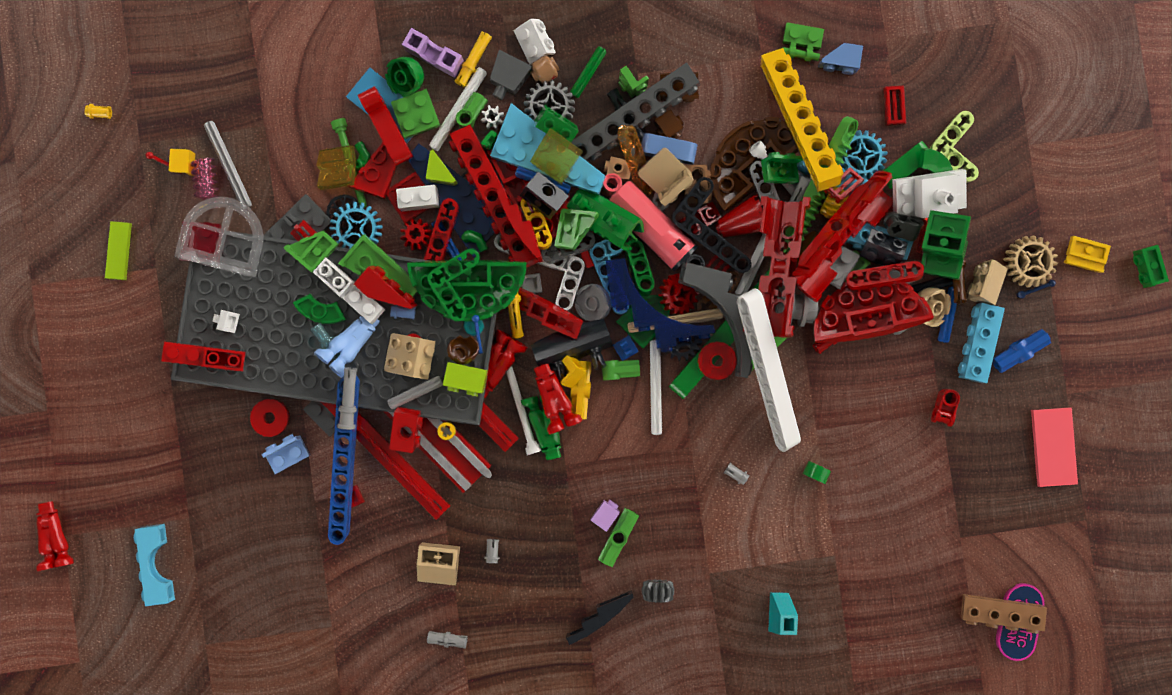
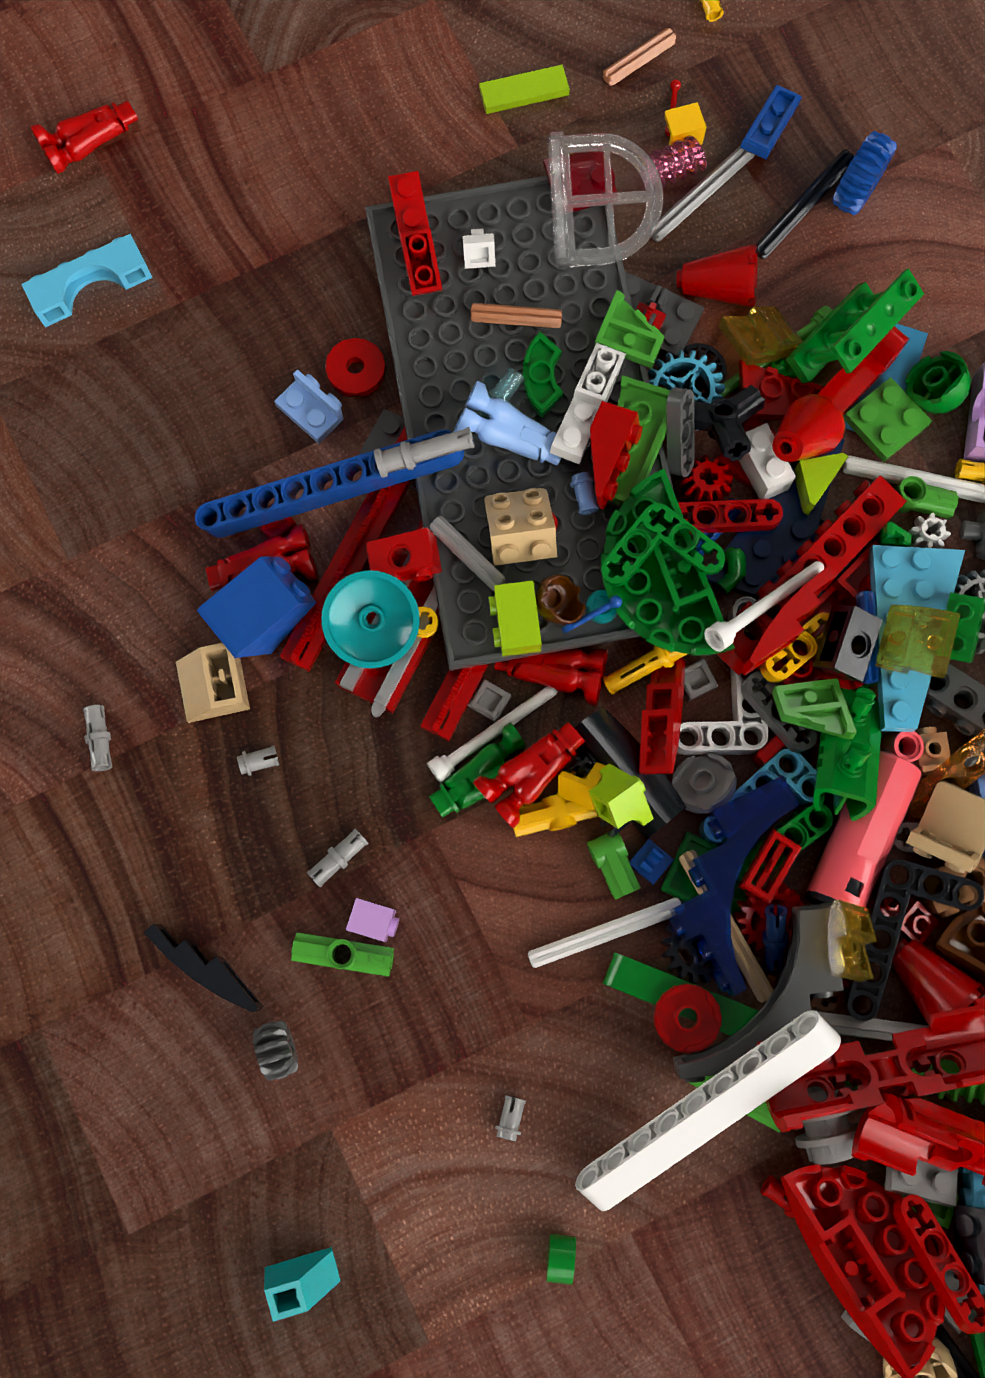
camera: 70 degrees right, 10 degrees down
none -> blue slope [197,557,317,658]
none -> red piece [205,524,319,591]
none -> light grey pin [307,829,369,888]
none -> teal dish [321,570,420,668]
none -> light grey tile [468,679,511,723]
none -> nougat axle [471,303,562,328]
none -> lime brick [588,763,654,829]
none -> axle [603,28,676,86]
none -> dark grey beam [666,387,695,477]
none -> red cone [676,244,758,307]
none -> black piece [694,385,765,461]
none -> white piece [704,561,824,652]
none -> red tile [738,829,802,905]
none -> blue tile [740,85,802,160]
none -> black axle [755,149,854,259]
none -> dark blue pin [762,904,789,972]
none -> red cone [772,394,845,462]
none -> green fence [786,268,924,384]
none -> clear yellow slope [827,900,877,982]
none -> blue gear [833,131,897,215]

